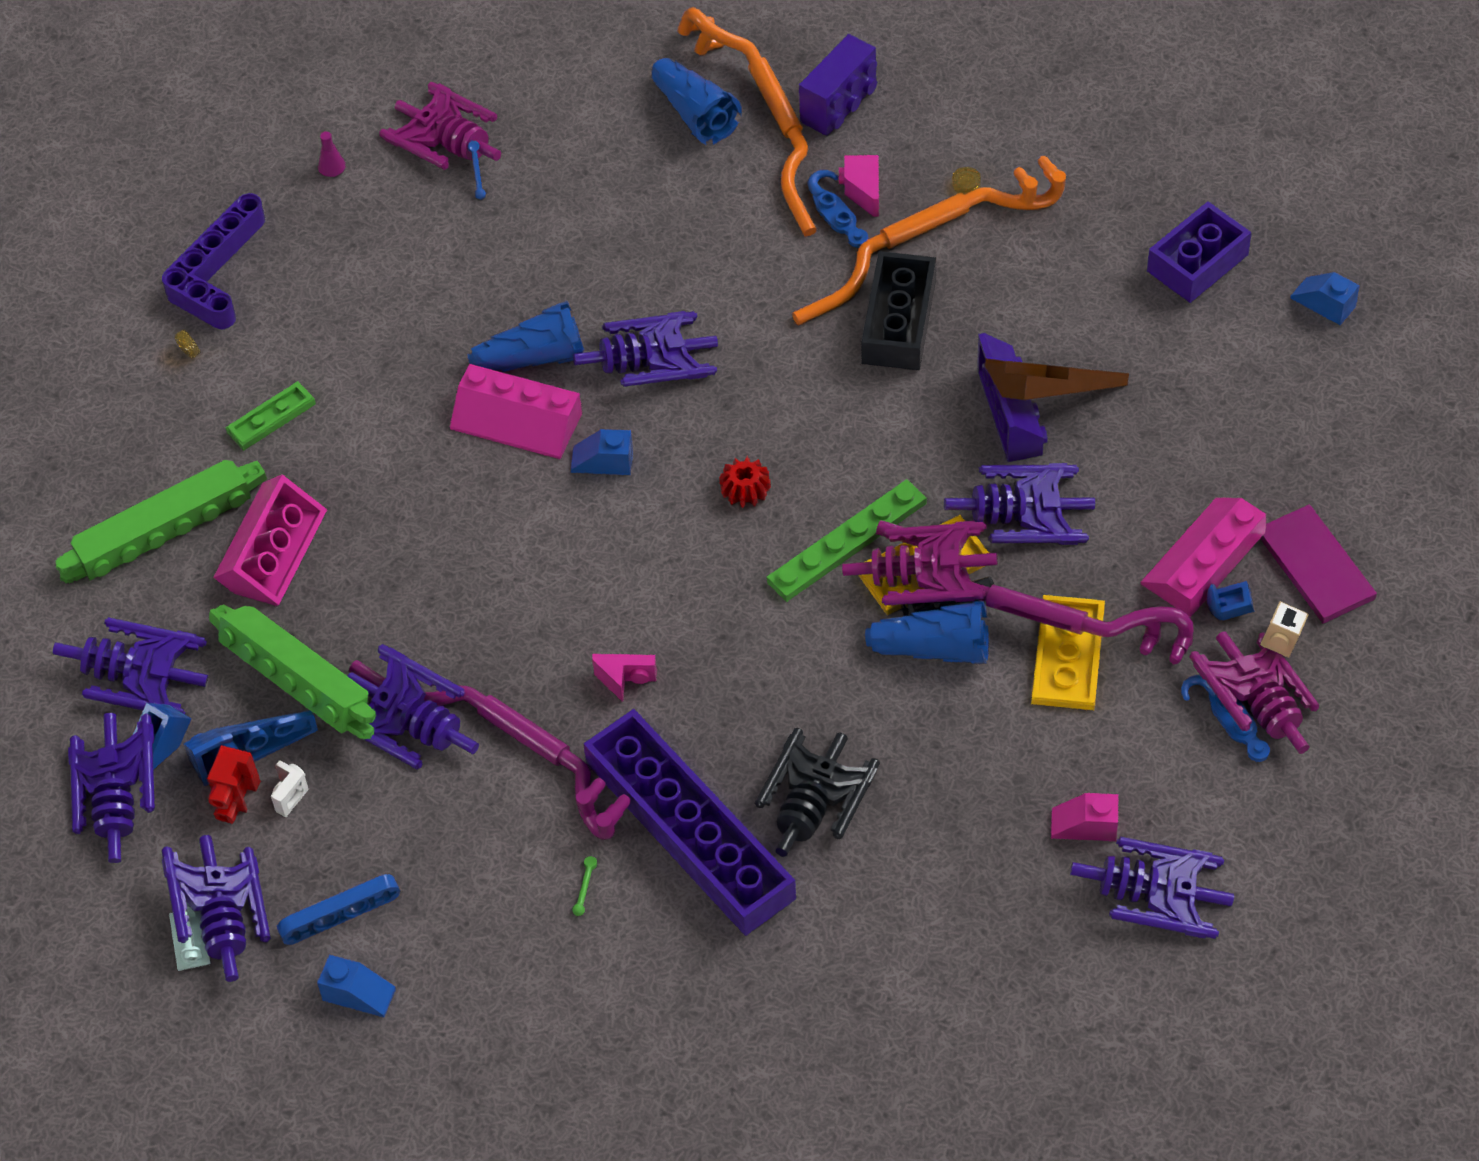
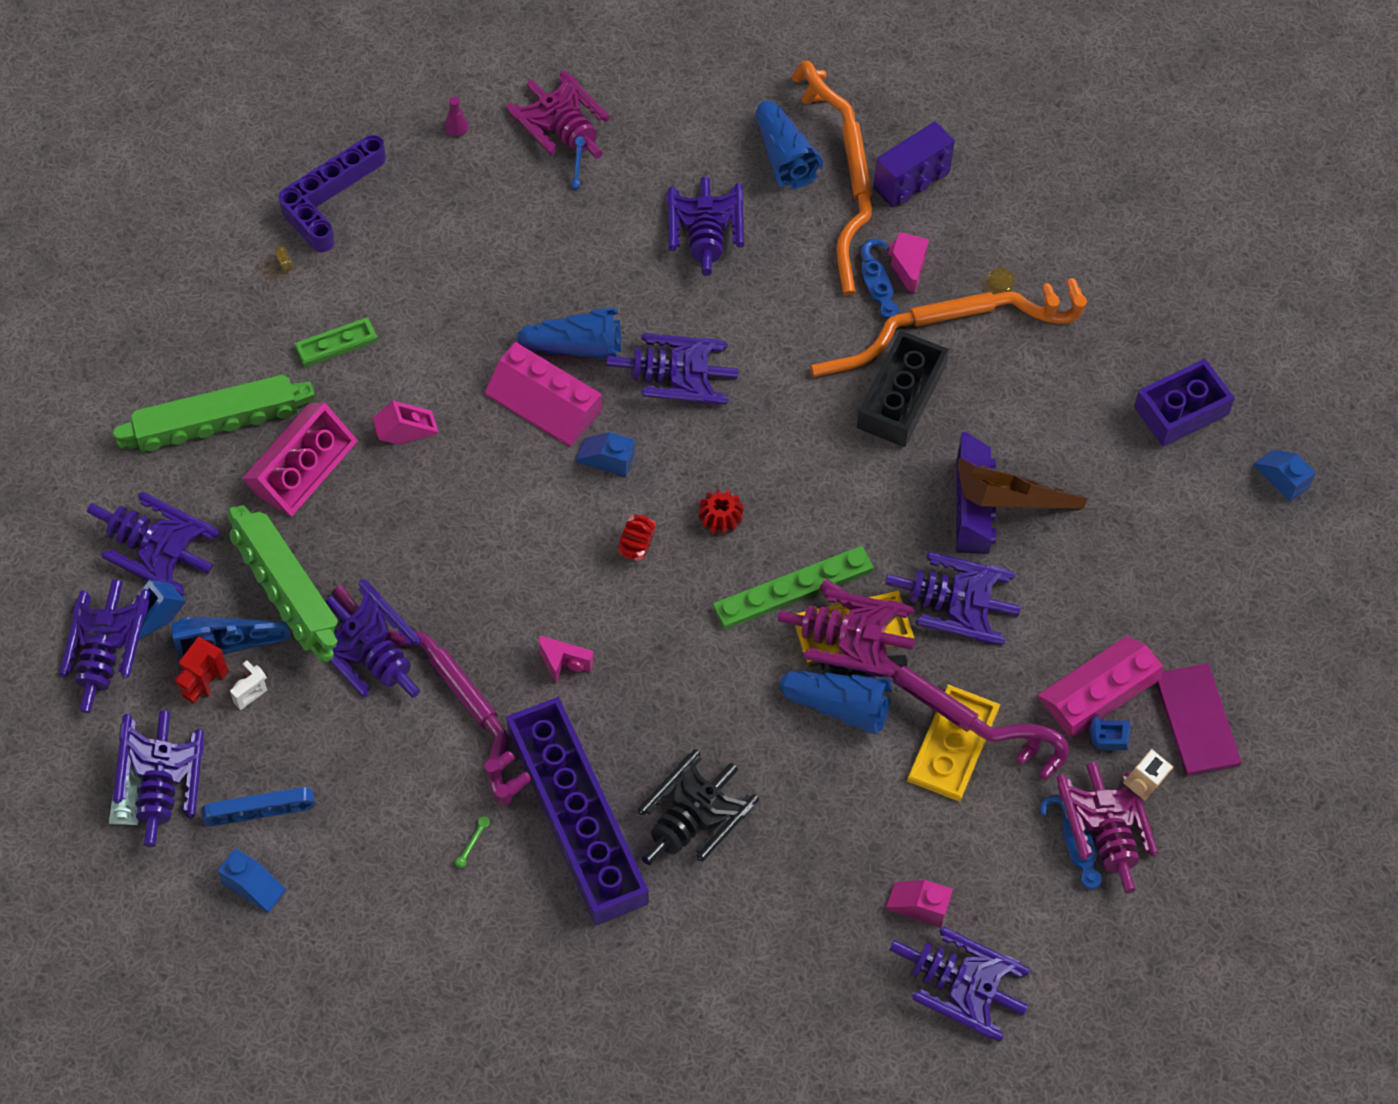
camera: 10 degrees right, 5 degrees up
none -> dark pink slope [373,400,439,445]
none -> red gear [618,514,656,562]
none -> dark purple bar [667,177,744,276]

